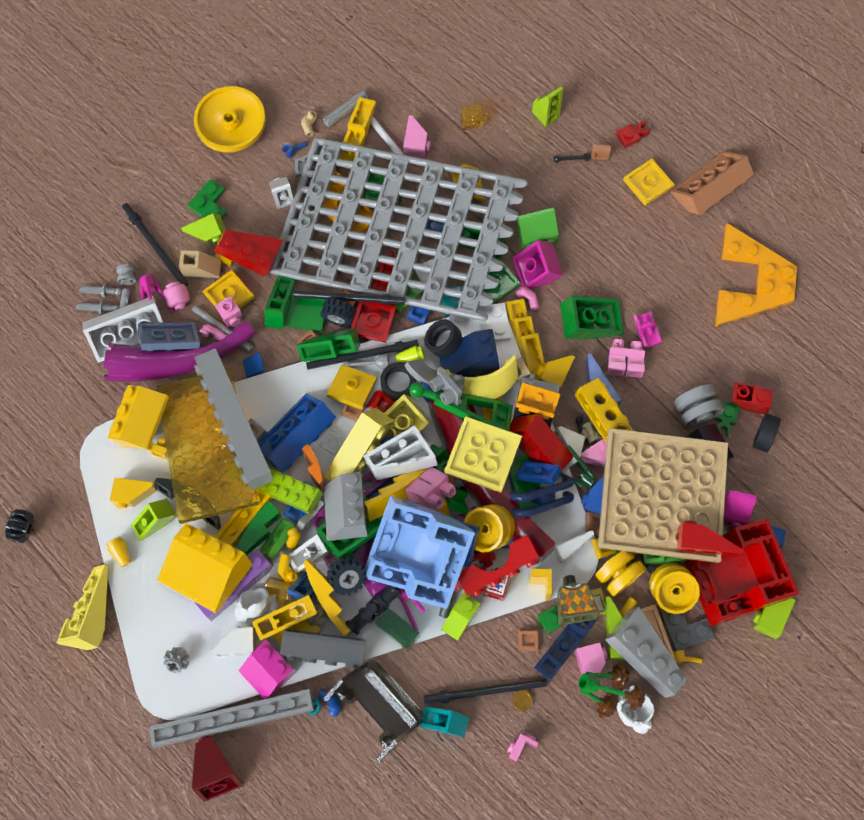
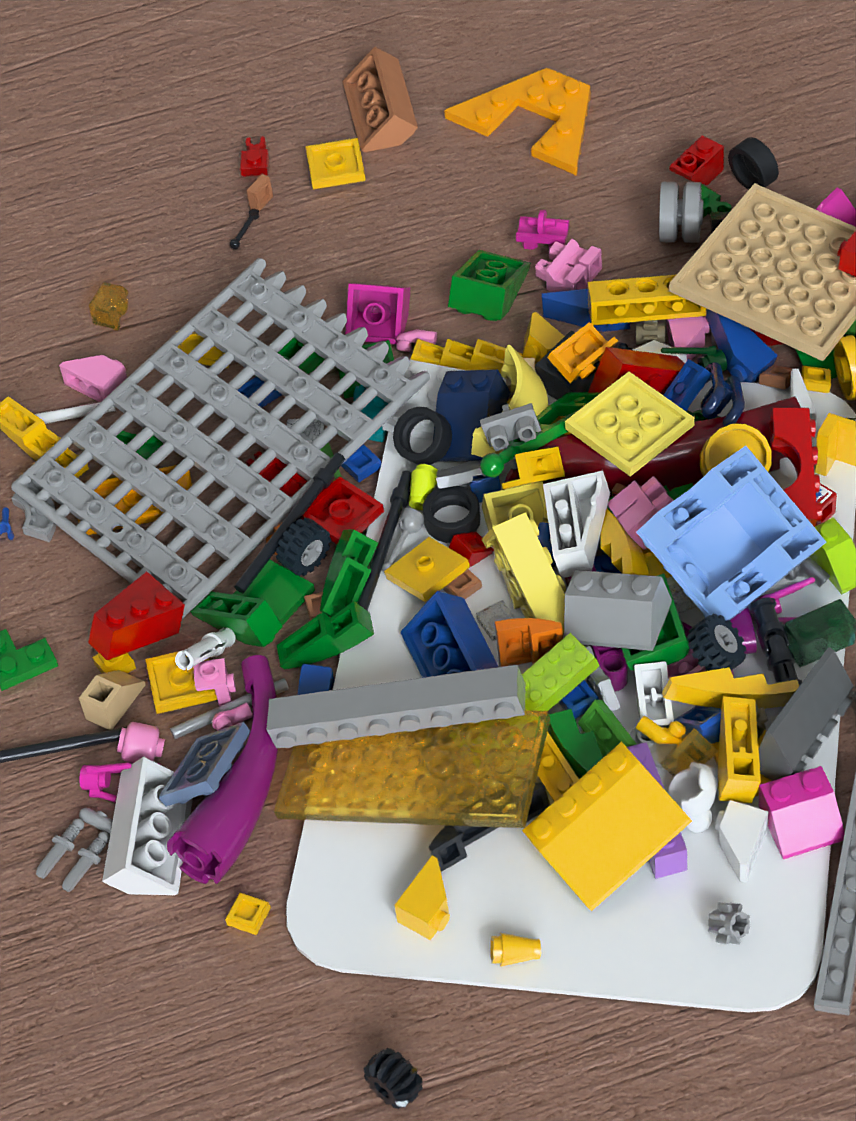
camera: 60 degrees left, 20 degrees down
light yellow wedge [57,564,108,650] -> none
yellow slope [107,385,169,450] -> none
light grey wheel [116,264,136,285] -> none
lime slope [131,498,176,541] -> none
yellow tile [148,437,171,461] -> none
lime slope [181,213,226,243] -> none
white slope [269,177,293,209] -> none
yellow arm [286,528,301,552] -> none
bright green slope [516,207,559,250] -> none
lime slope [532,86,563,127] -> none
none -> white pin [175,628,236,670]
none -> yellow tile [225,892,271,935]
none -> green slope [277,601,374,670]
none -> yellow panel [502,447,565,489]

